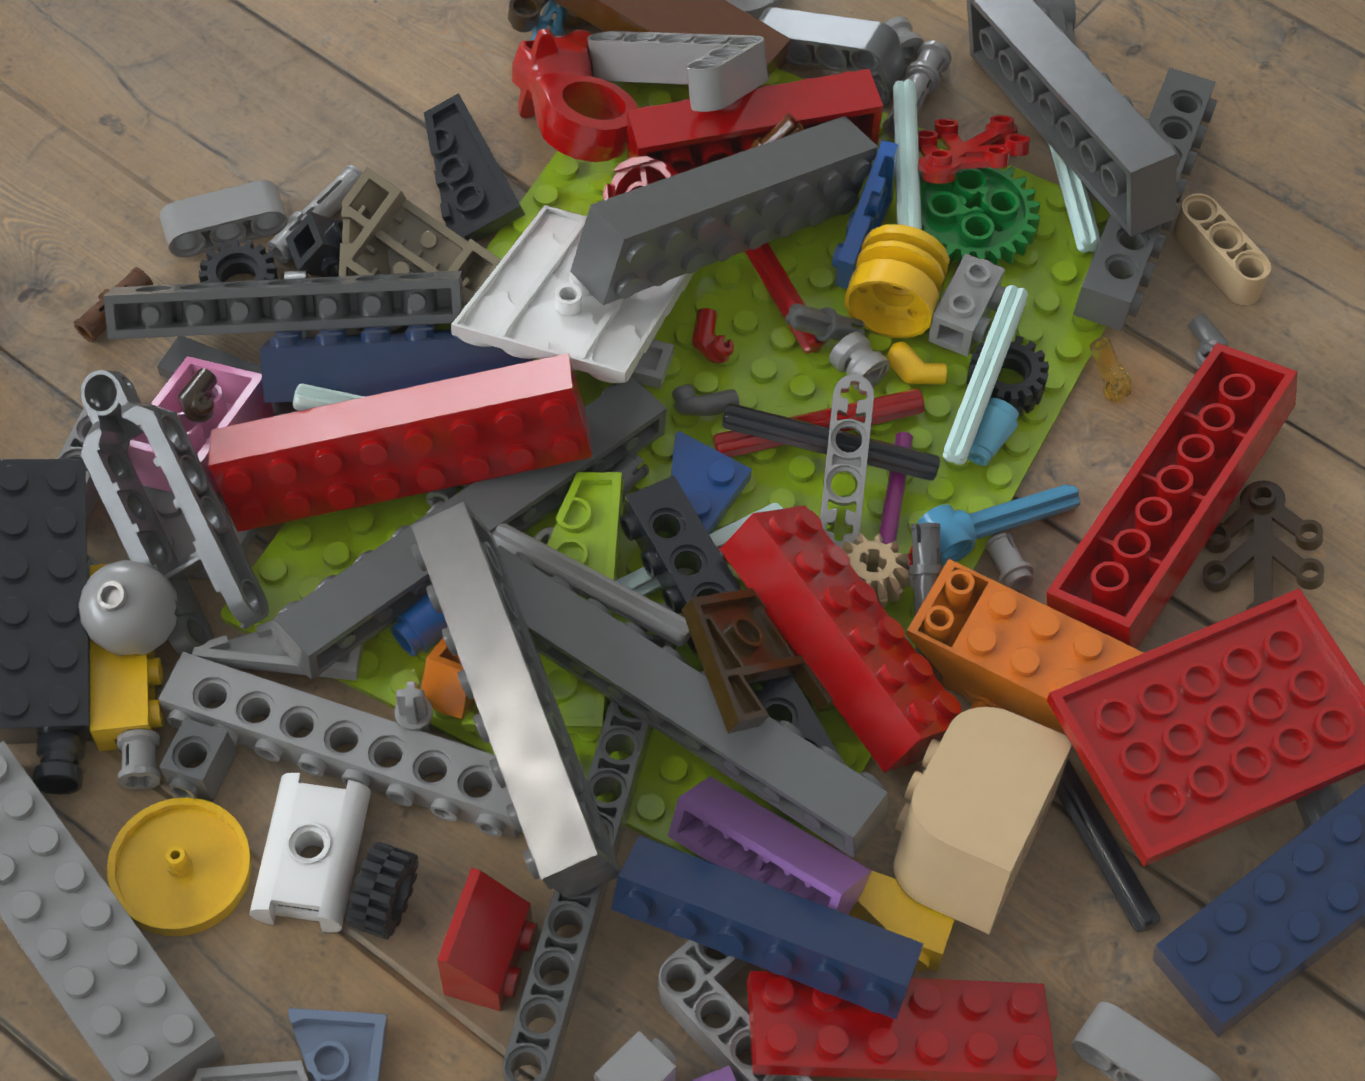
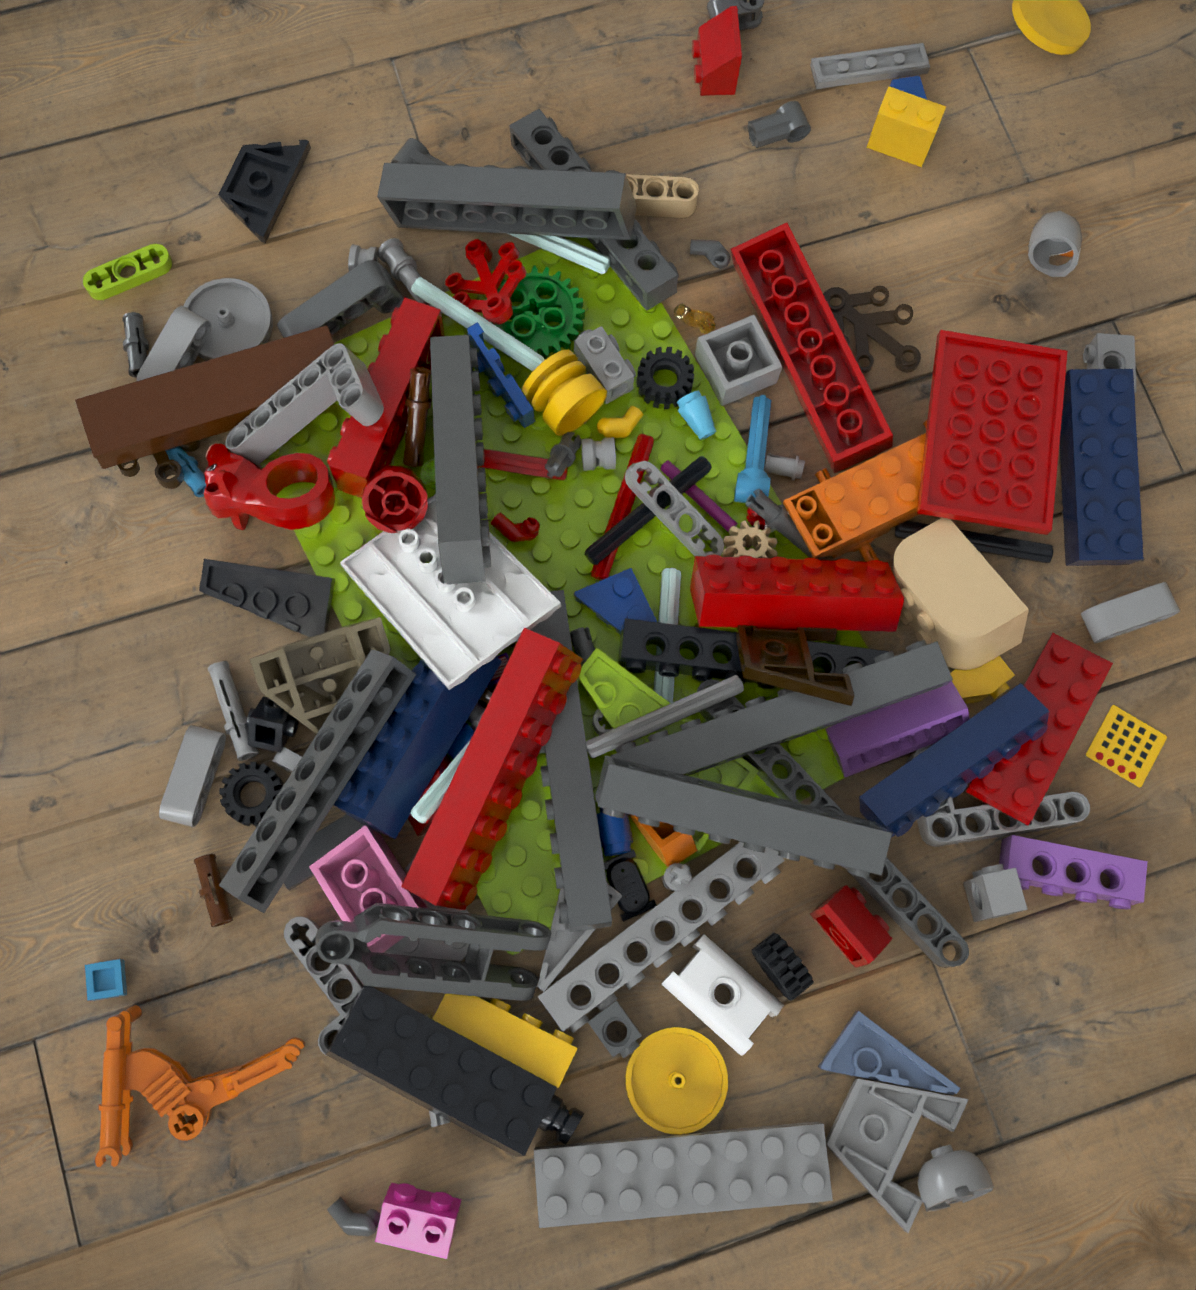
camera: 60 degrees left, 15 degrees up
light grey cylinder [78,560,178,657] -> none
light grey bush [117,729,161,790] -> none
dark brown arm [178,368,217,423] -> none
dark grey arm [672,384,739,416] -> none
light aqua axle [943,285,1028,465] -> none
none -> black piece [604,849,657,922]
none -> light grey brick [695,315,782,406]

